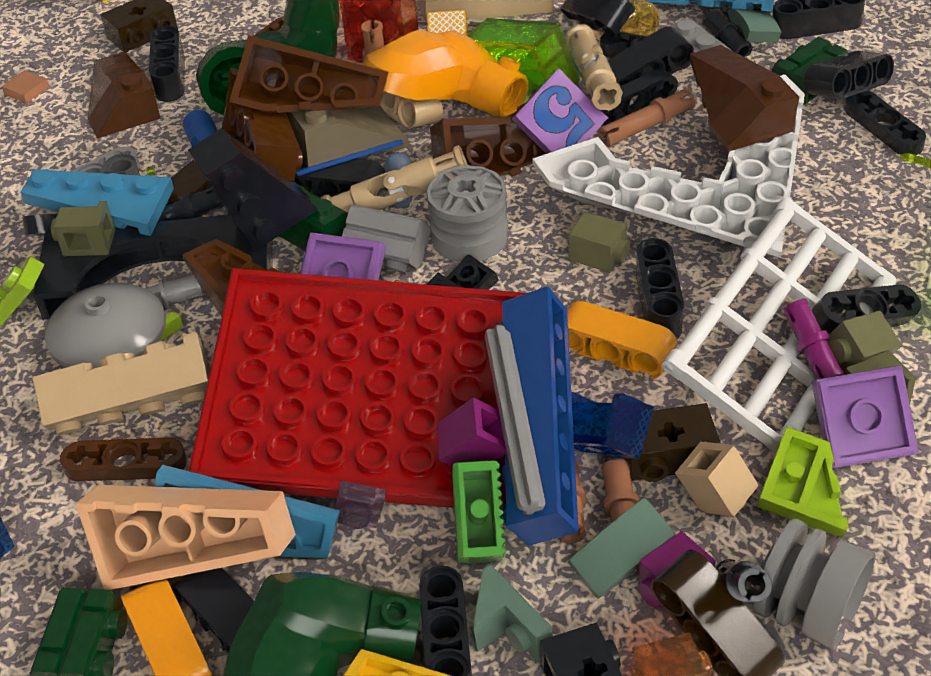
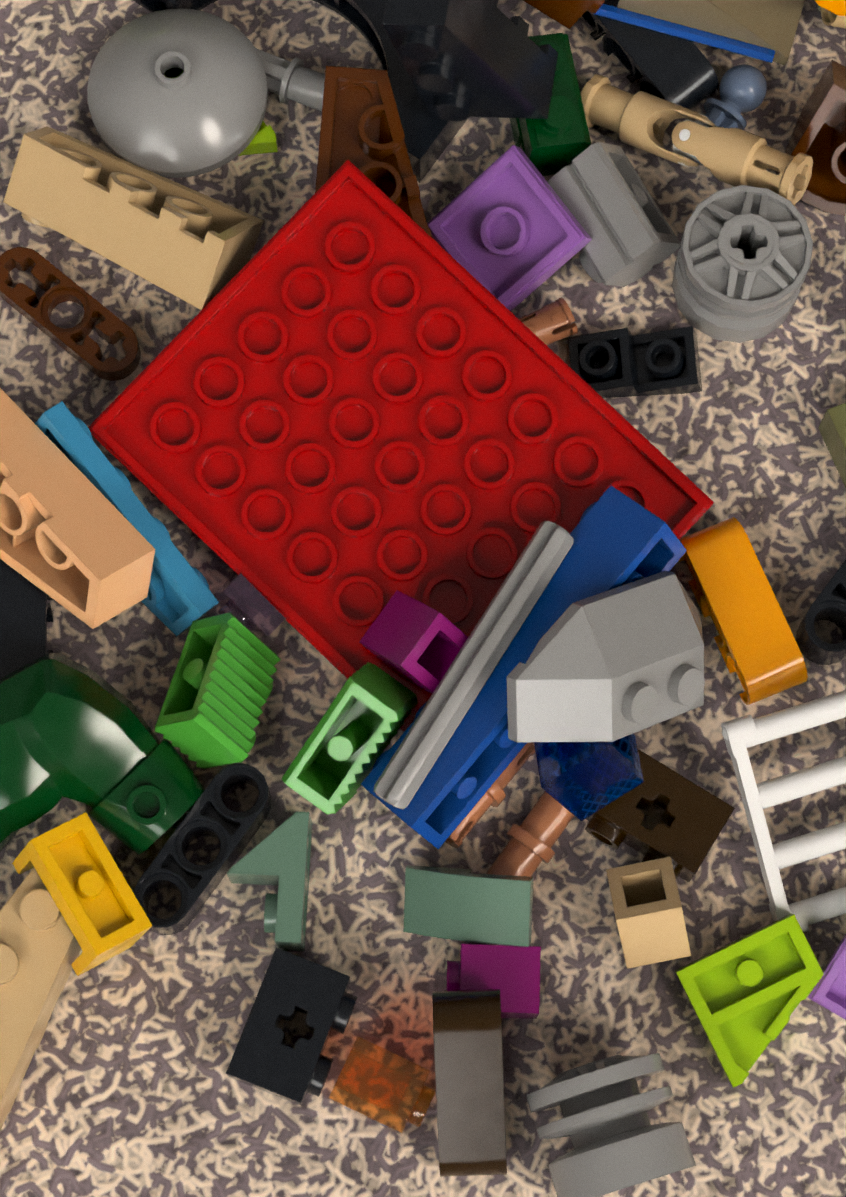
camera: 35 degrees right, 30 degrees up
black pin [715,559,772,602] -> none
none -> bright green brick [155,612,281,769]
none -> light grey wedge [507,571,705,743]

